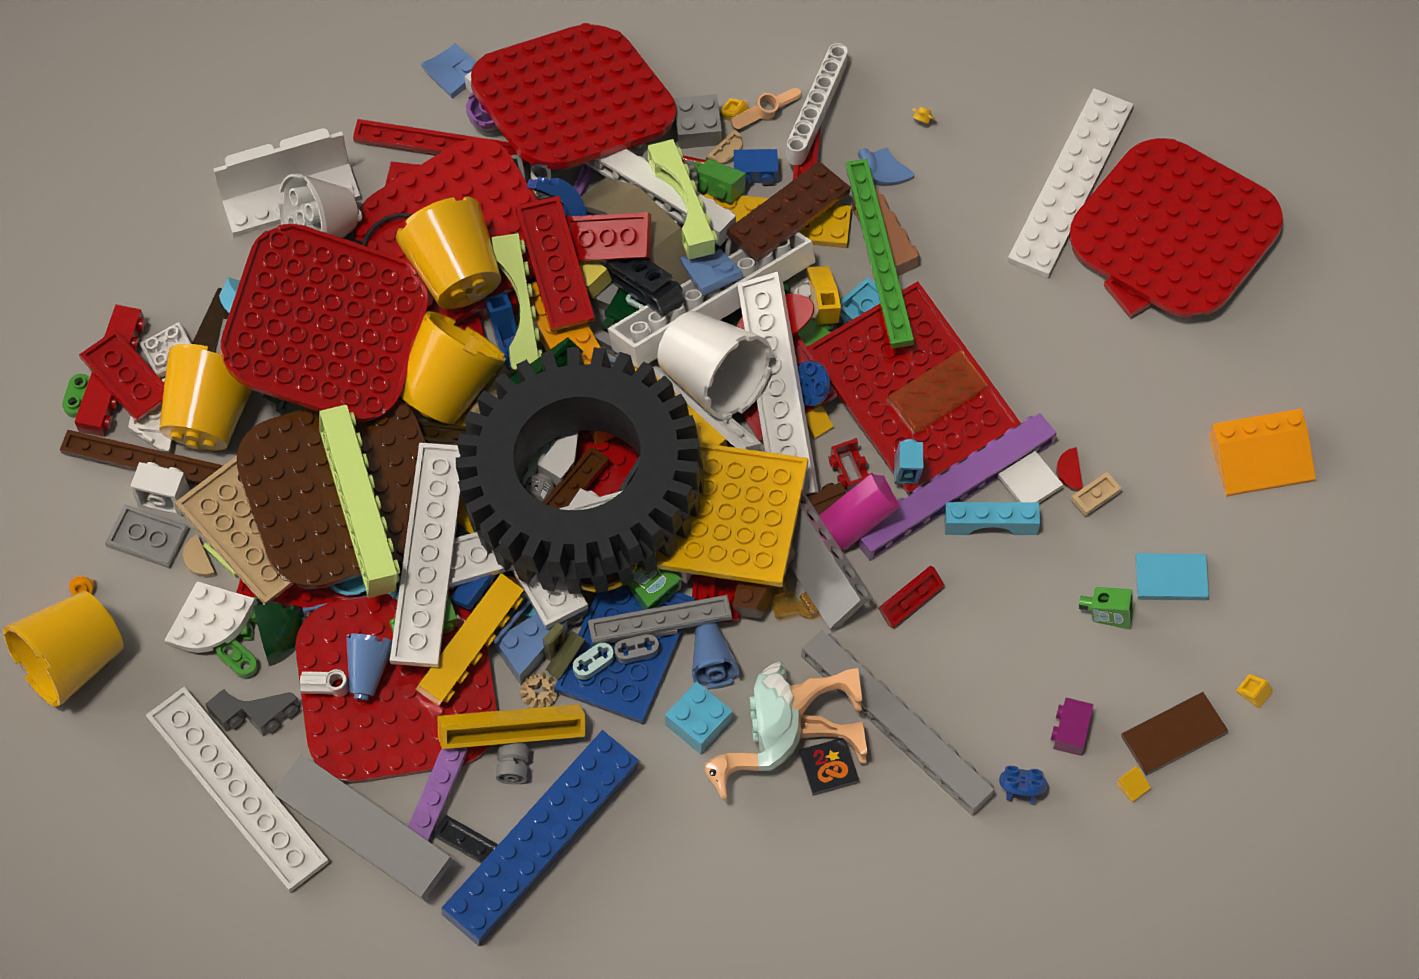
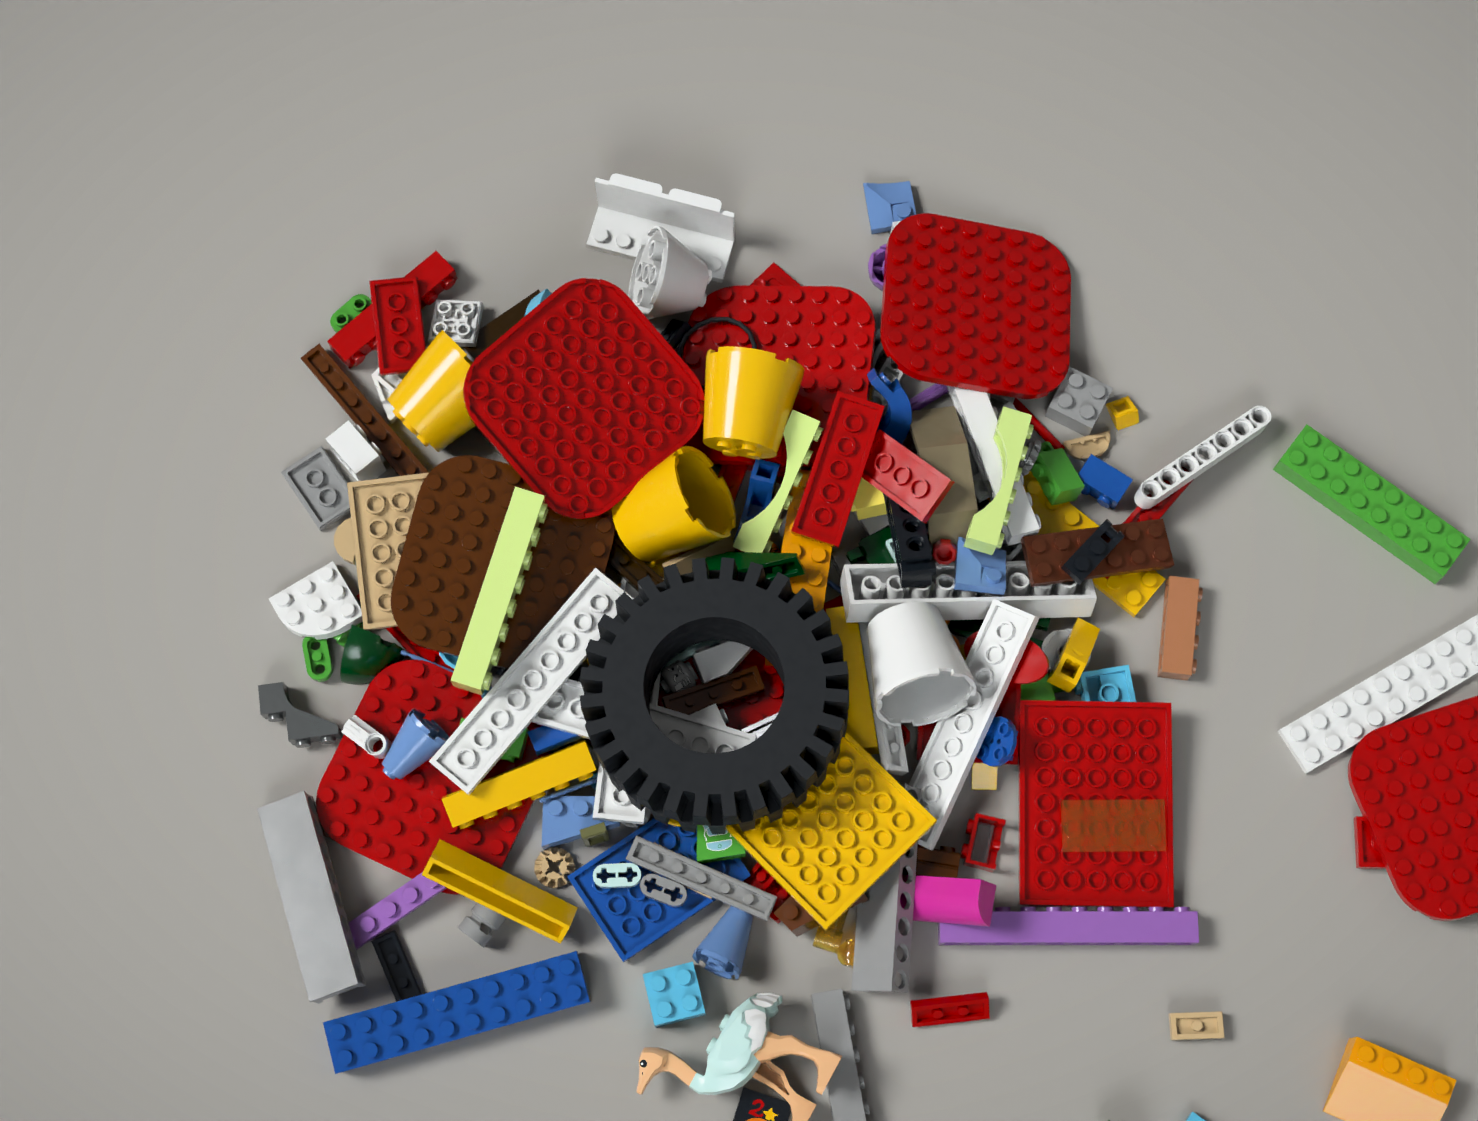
camera: 35 degrees right, 10 degrees up
yellow cone [3,591,124,707] -> none
light orange plate [69,576,95,595] -> none
white plate [146,687,329,892] -> none
red plate [353,119,526,168] -> none
olive tile [545,630,585,679] -> none
light nougat piece [731,88,801,129] -> none
bright green plate [846,158,914,349] -> none
medium blue arm [858,147,914,185] -> none
medium azure brick [894,439,923,485] -> none
yellow plate [912,106,935,124] -> none
medium azure arch [944,502,1040,535] -> none
white tile [998,451,1063,503] -> none
red tile [1056,447,1083,491] -> none
none -> red tile [933,539,957,565]
none -> black plate [1061,519,1125,585]
none -> bright green brick [1273,424,1471,584]

